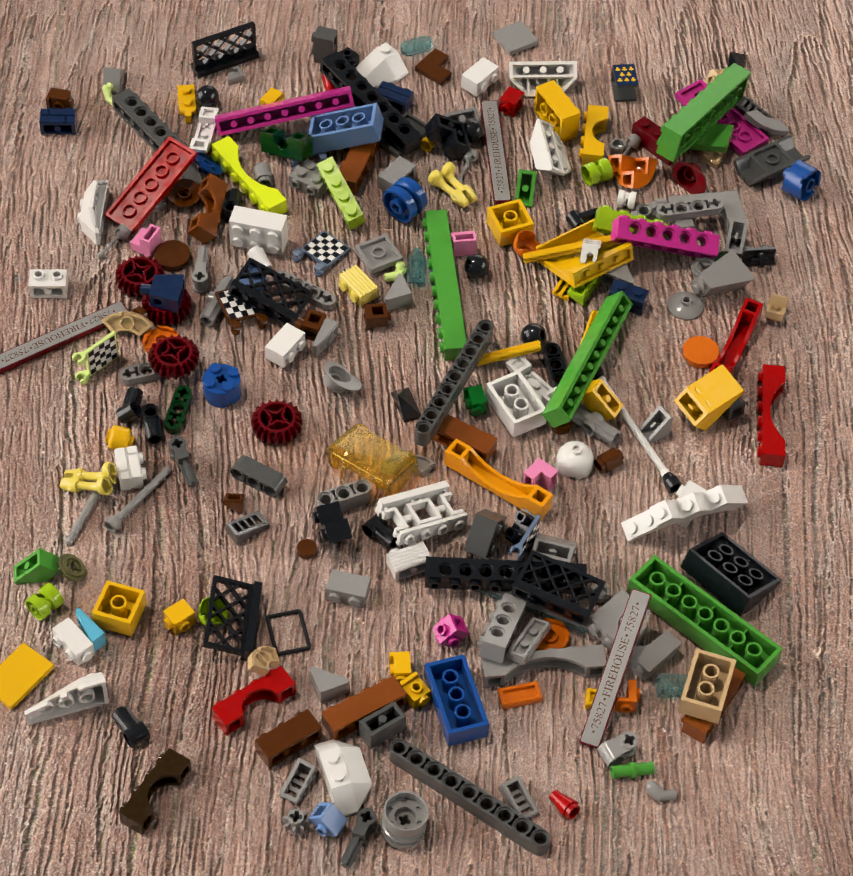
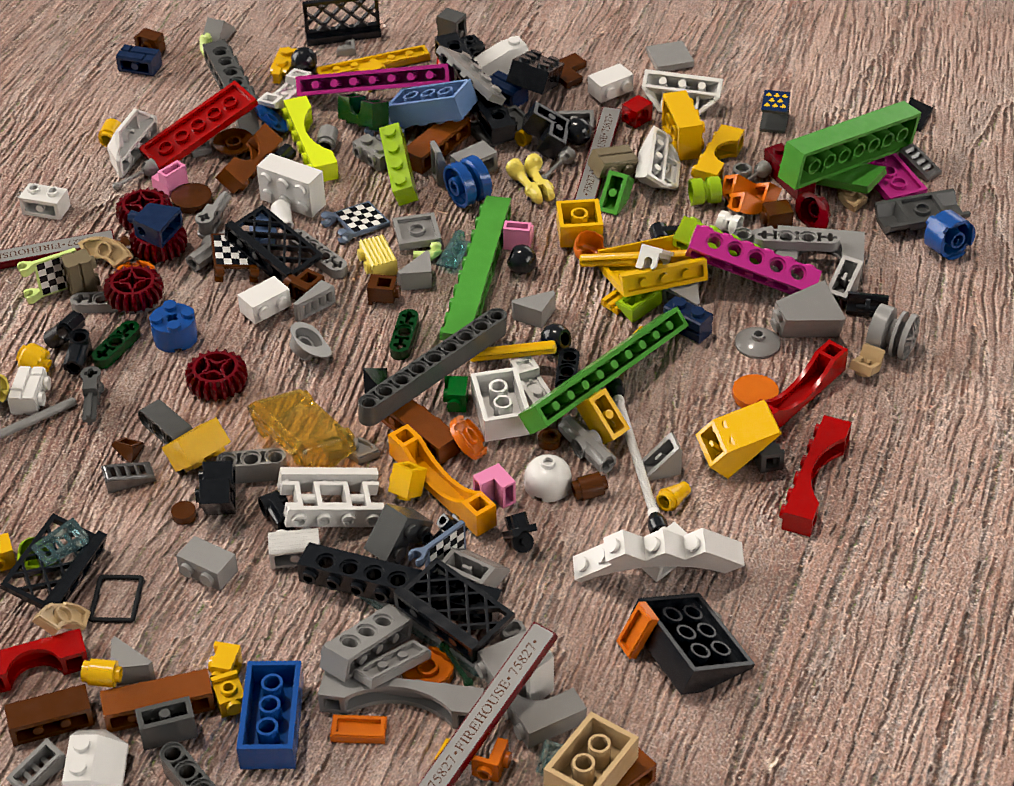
camera: 20 degrees right, 10 degrees down
clear light blue tile [400,36,432,56] -> none
dark pink brick [433,614,469,648] -> none
bright green brick [627,555,783,687] -> none
light grey tile [744,110,790,136] -> none
none -> clear light blue slope [31,518,89,567]
none -> dark tan brick [61,249,101,296]
none -> yellow brick [81,658,123,688]
none -> yellow brick [98,118,121,147]
none -> yellow brick [161,417,231,472]
none -> yellow tile [315,45,431,75]
none -> yellow brick [388,461,427,501]
none -> dark green beam [390,309,419,360]
none -> light grey slope [430,140,447,186]
none -> light grey wing [435,45,506,105]
none -> clear green hinge [438,642,474,686]
none -> orange tile [449,415,487,460]
none -> black hips [502,511,537,553]
none -> black brick [506,49,564,95]
none -> light grey slope [512,290,555,328]
none -> dark tan brick [587,144,638,179]
none -> orange tile [616,602,659,659]
none -> yellow cone [656,481,691,511]
none -> reddish brown brick [759,199,794,229]
none -> light grey wheel [866,303,920,361]

